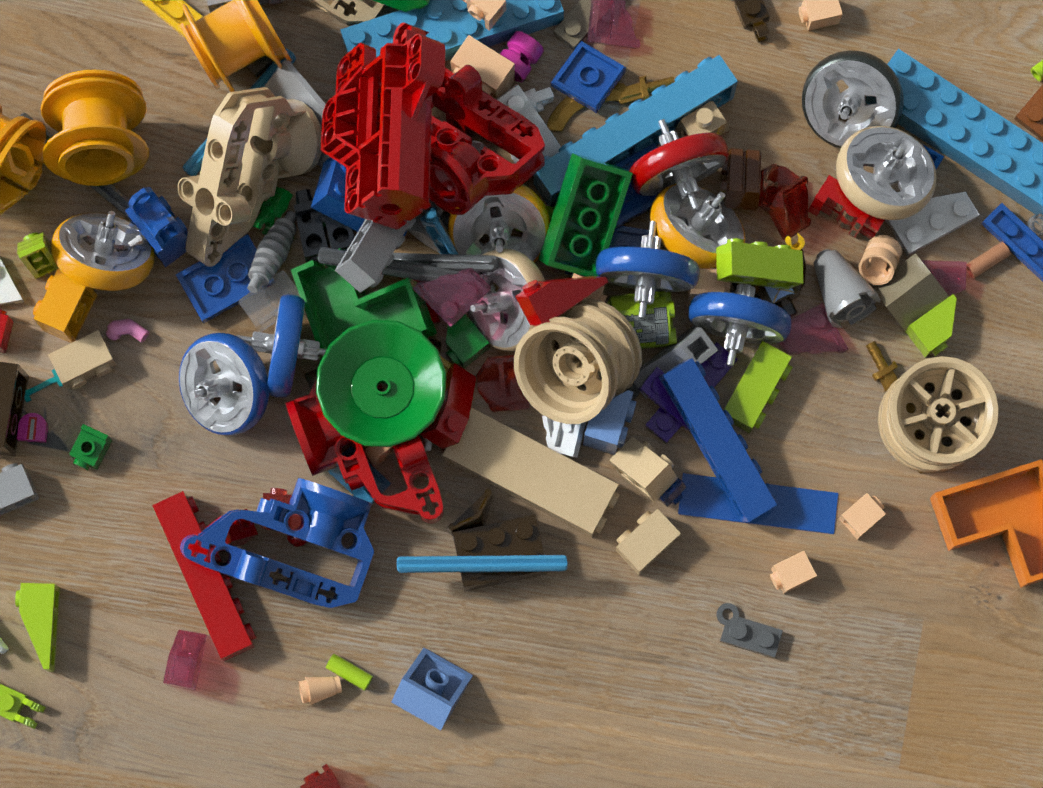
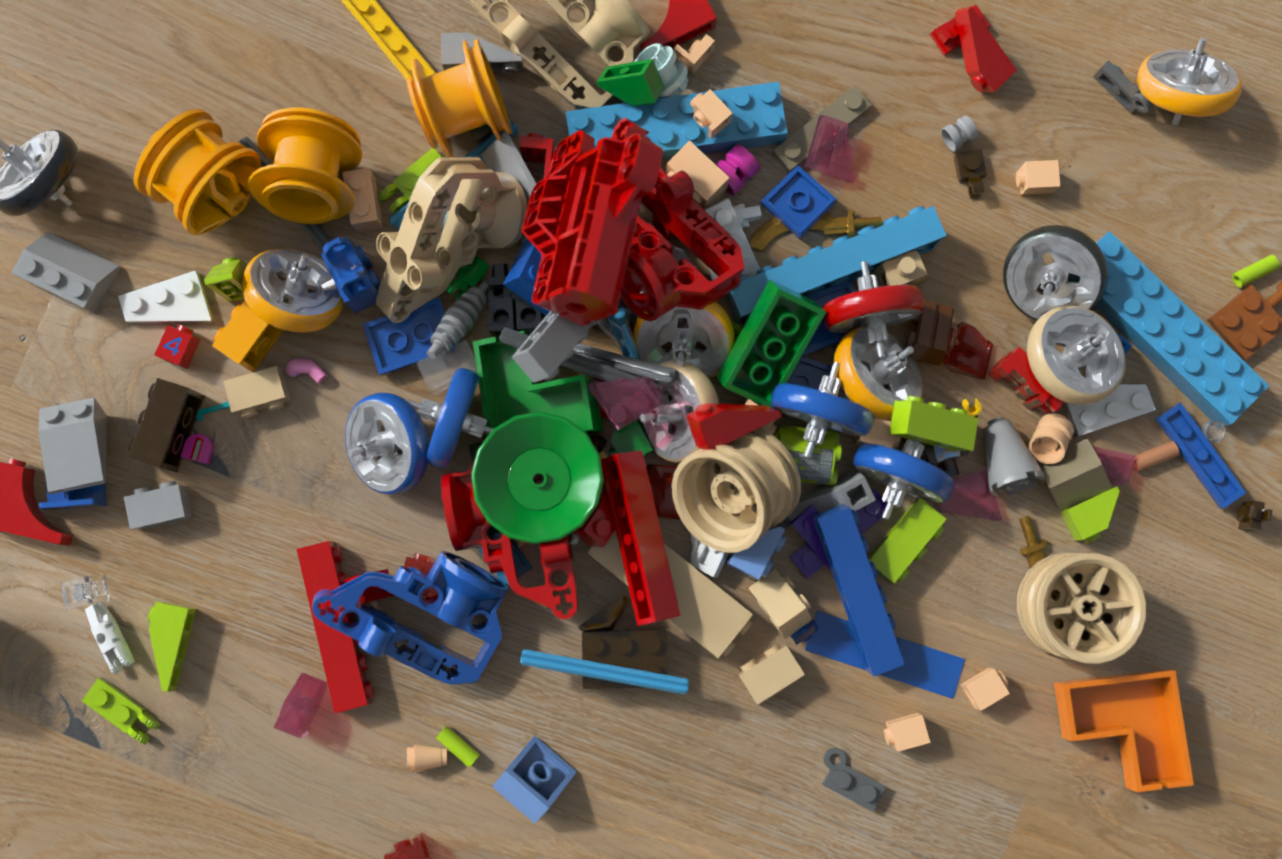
camera: 10 degrees right, 5 degrees up
green brick [69,424,113,471] -> none
clear red slope [768,176,811,240] -> none
none -> light nougat brick [343,168,383,233]
none -> lime hinge [378,148,441,214]
none -> red bracket [519,133,555,179]
none -> red brick [601,450,681,626]

